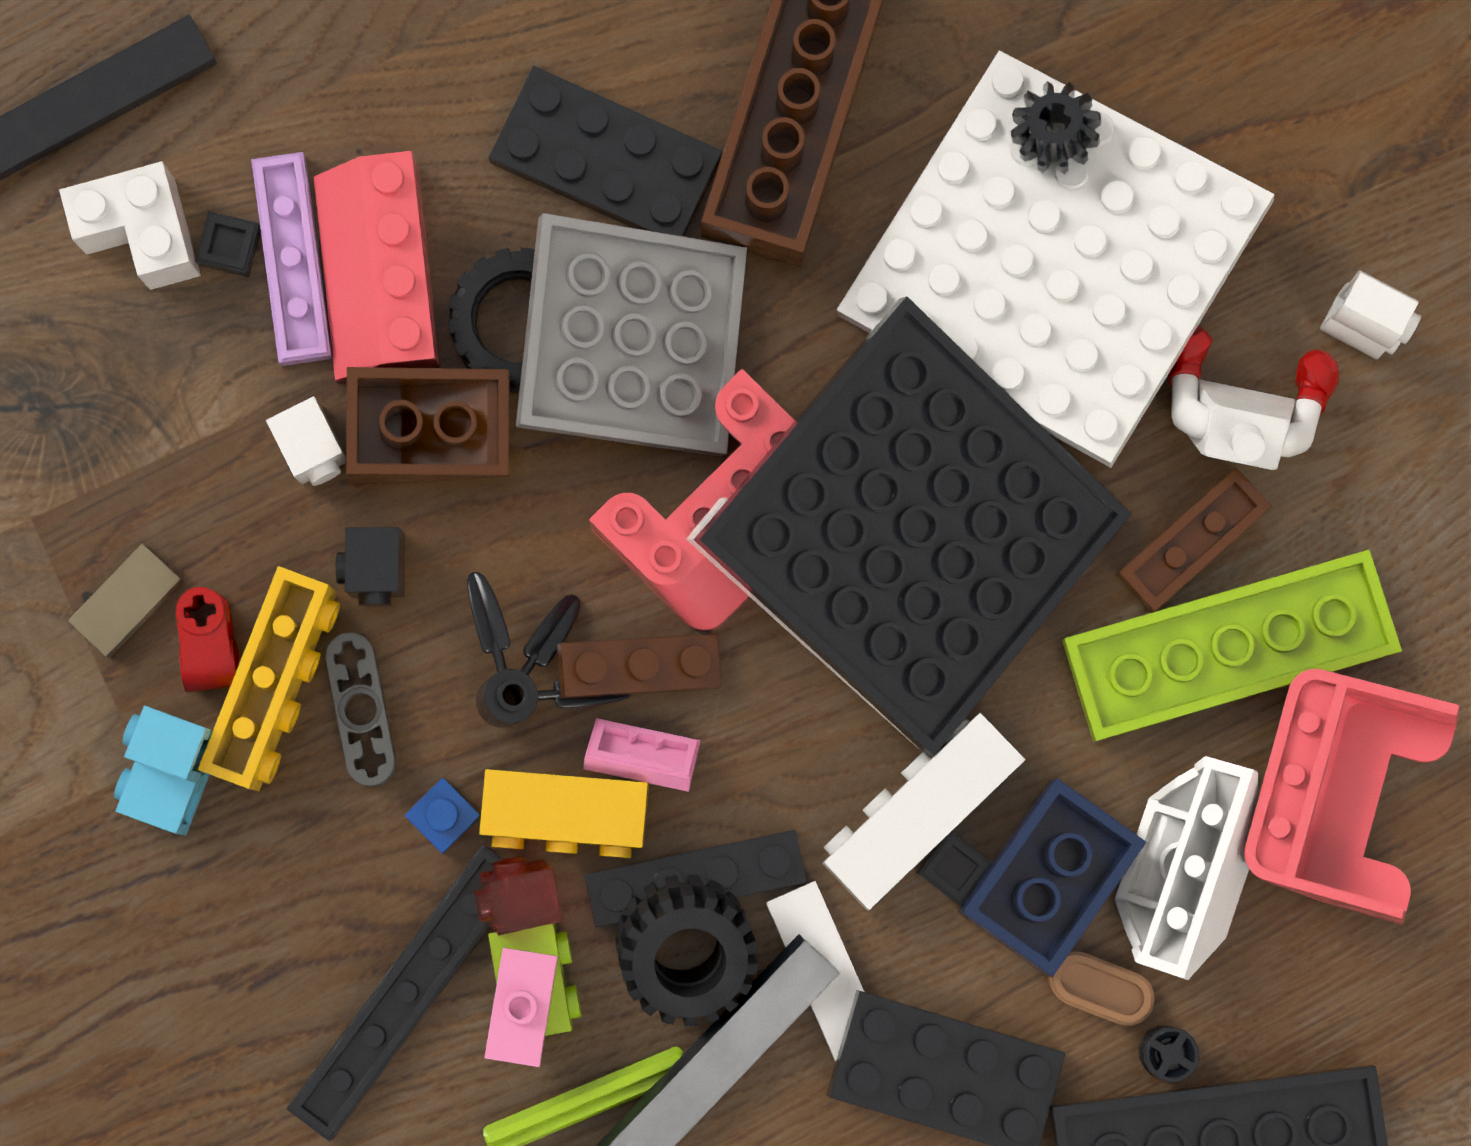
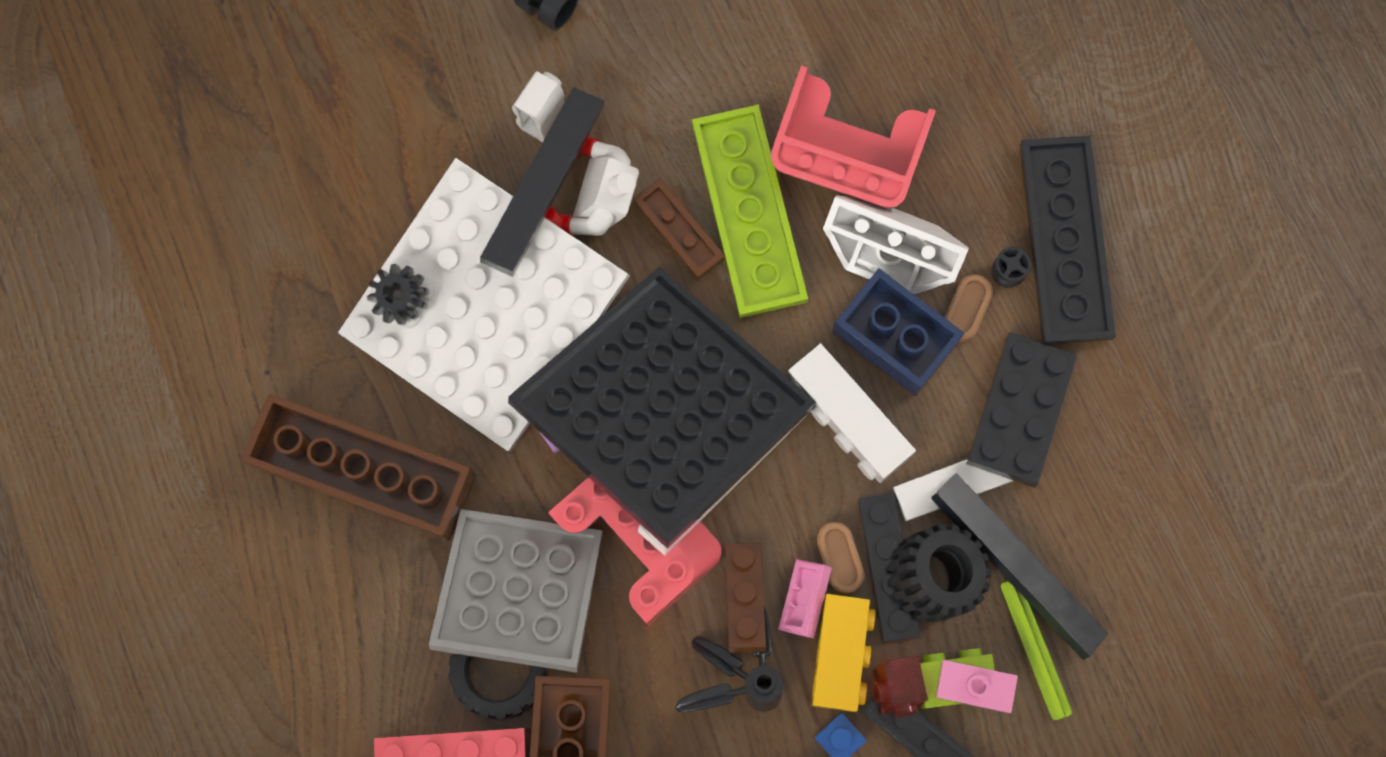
camera: 80 degrees left, 5 degrees down
black plate [489,66,722,237] -> none
black tile [917,831,992,906] -> none
none -> black tile [480,87,605,277]
none -> medium nougat tile [816,522,865,594]

